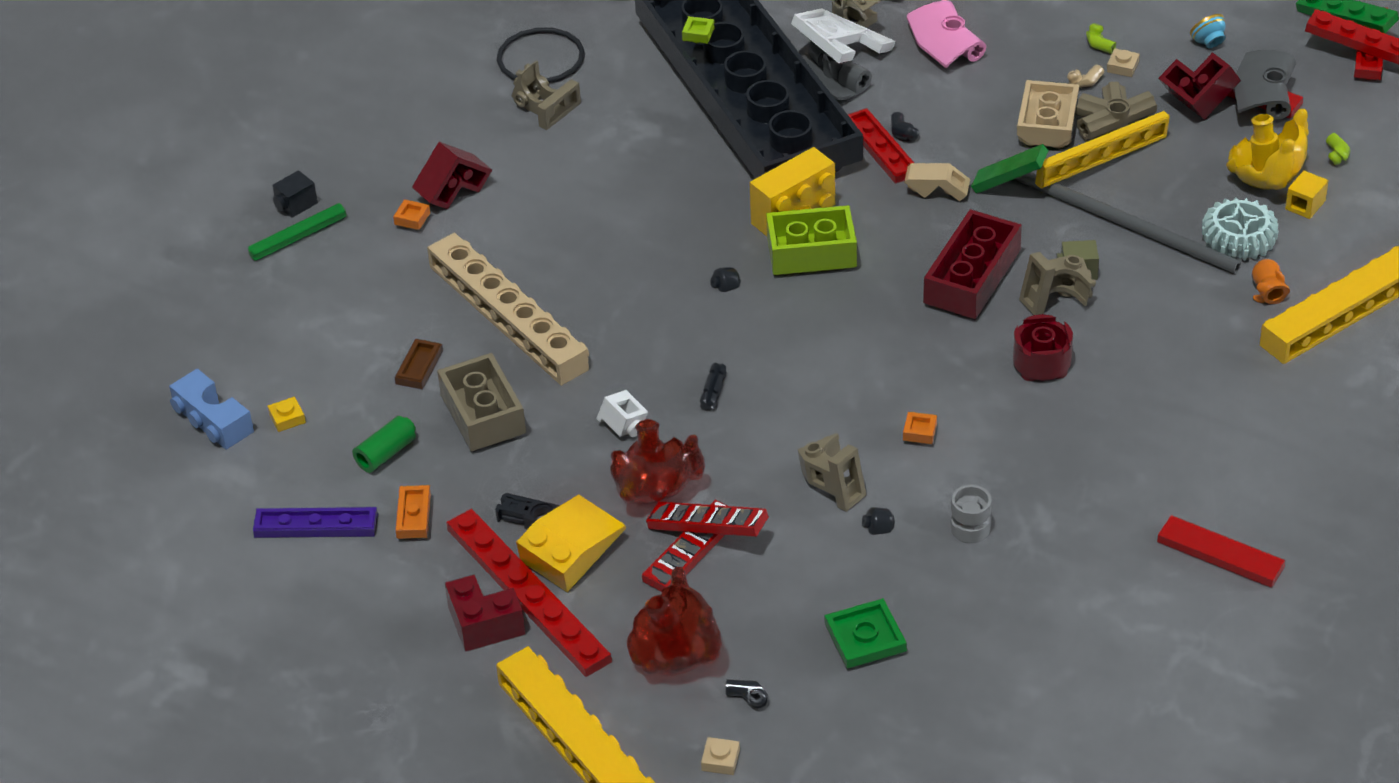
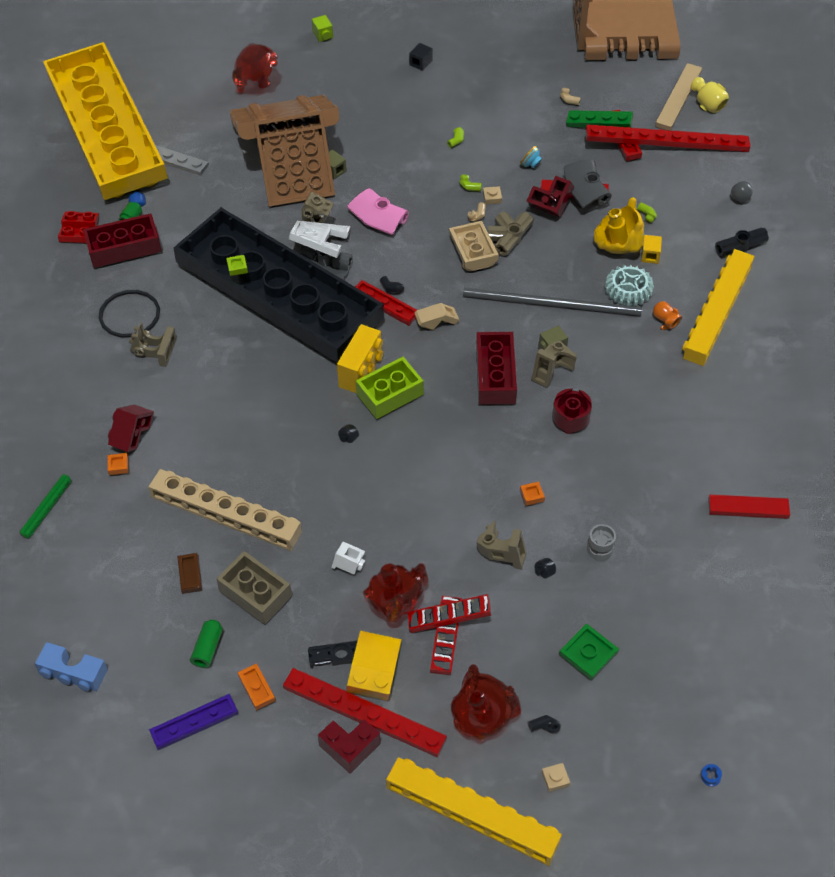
camera: 30 degrees left, 10 degrees up
yellow plate [267,396,306,432] -> none
black brick [272,170,318,218] -> none
black axle [700,362,727,411] -> none
green tile [971,144,1048,193] -> none
yellow tile [1035,111,1170,189] -> none

